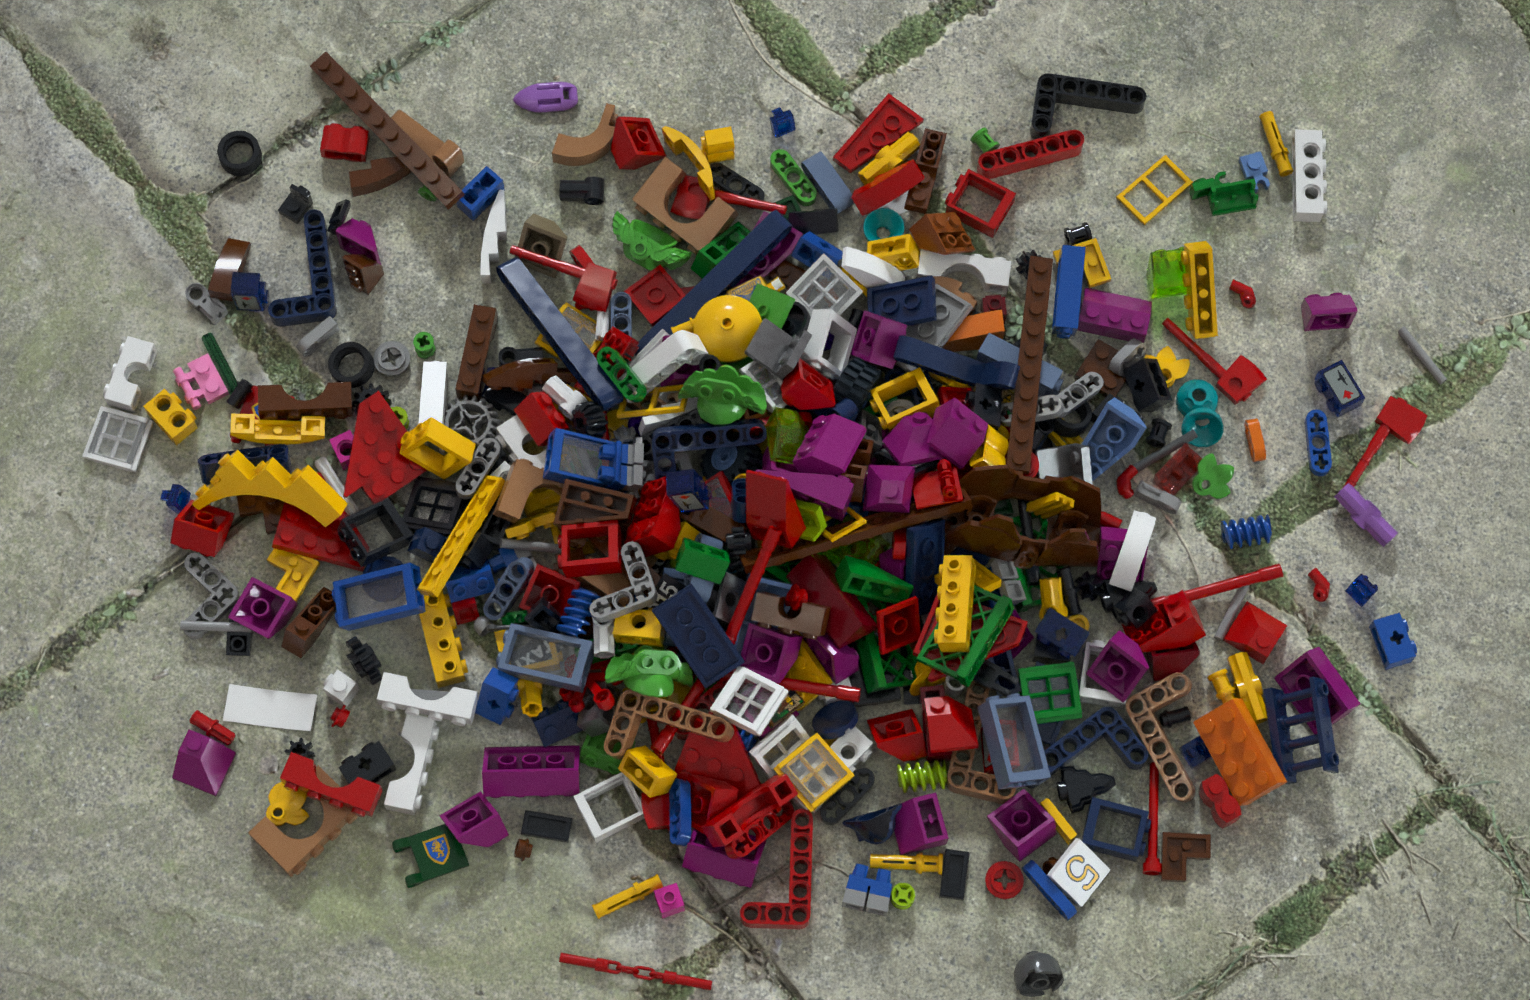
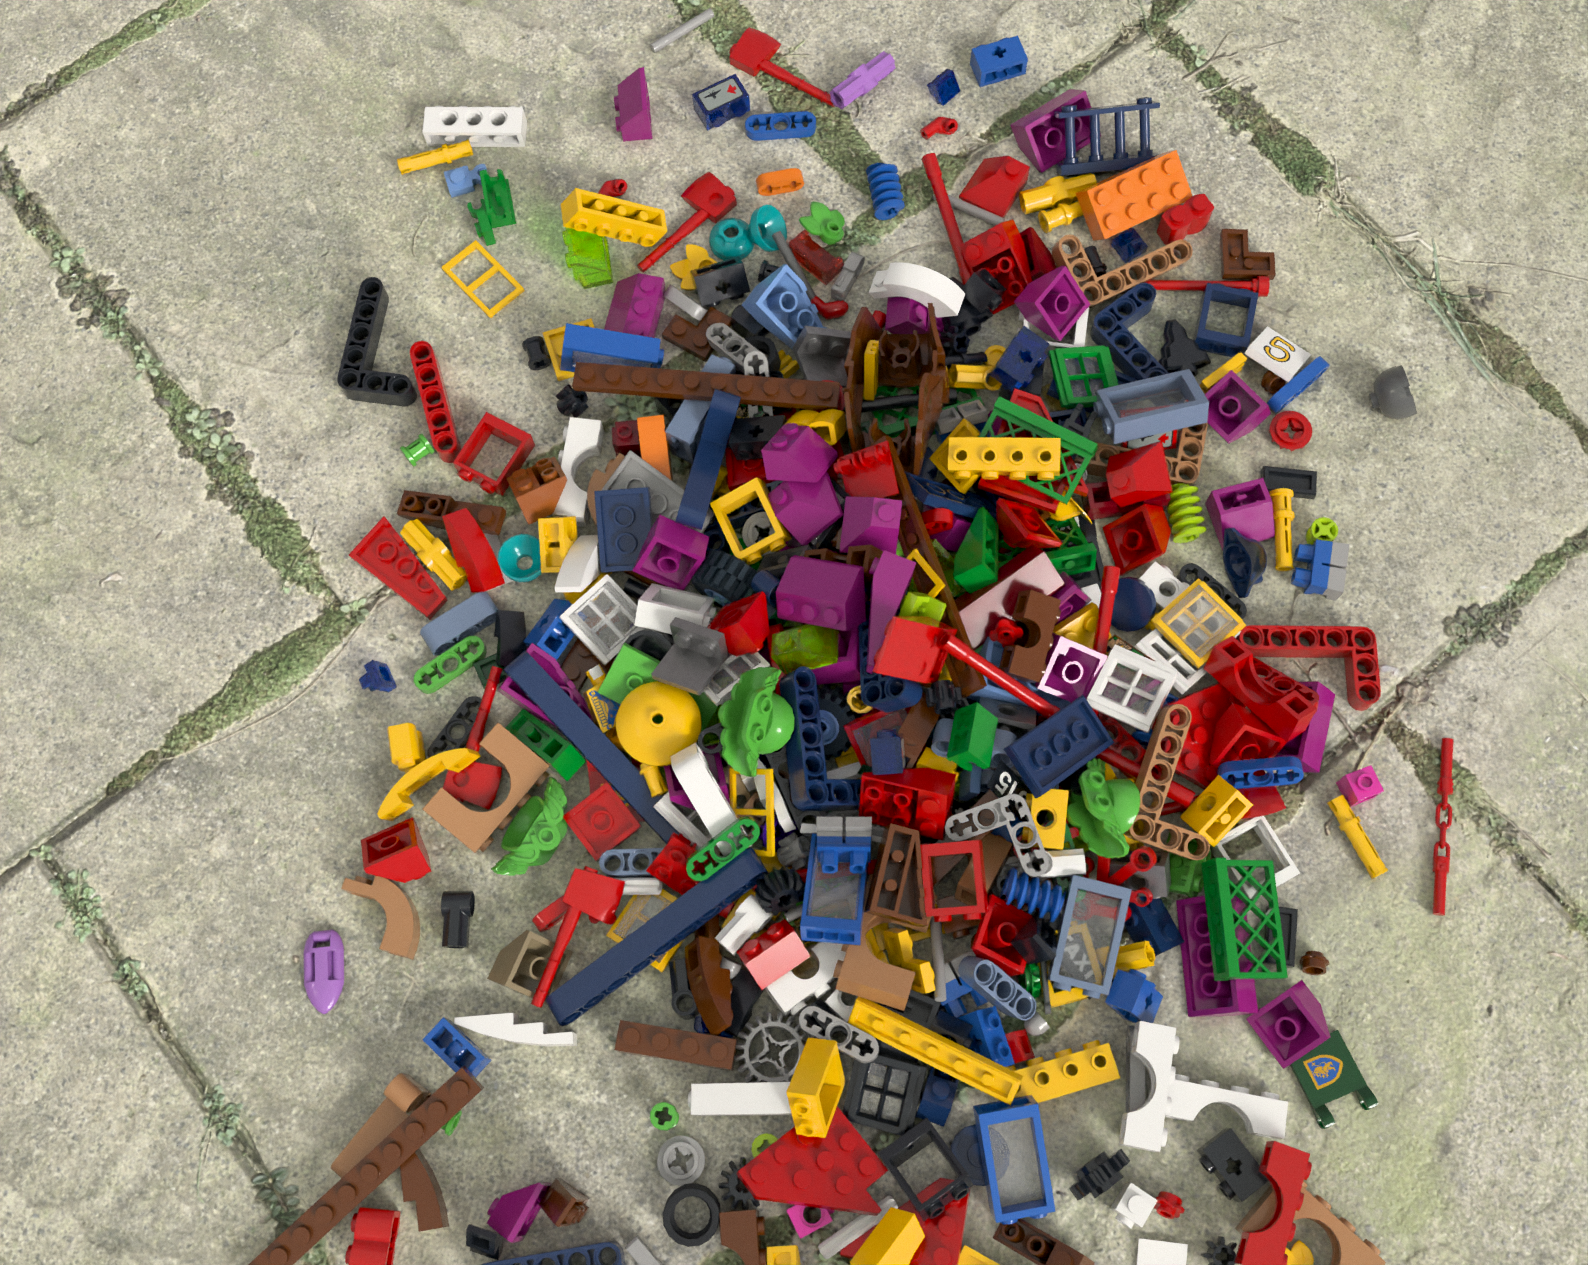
camera: 85 degrees left, 0 degrees up
none -> green fence [1201,858,1288,981]

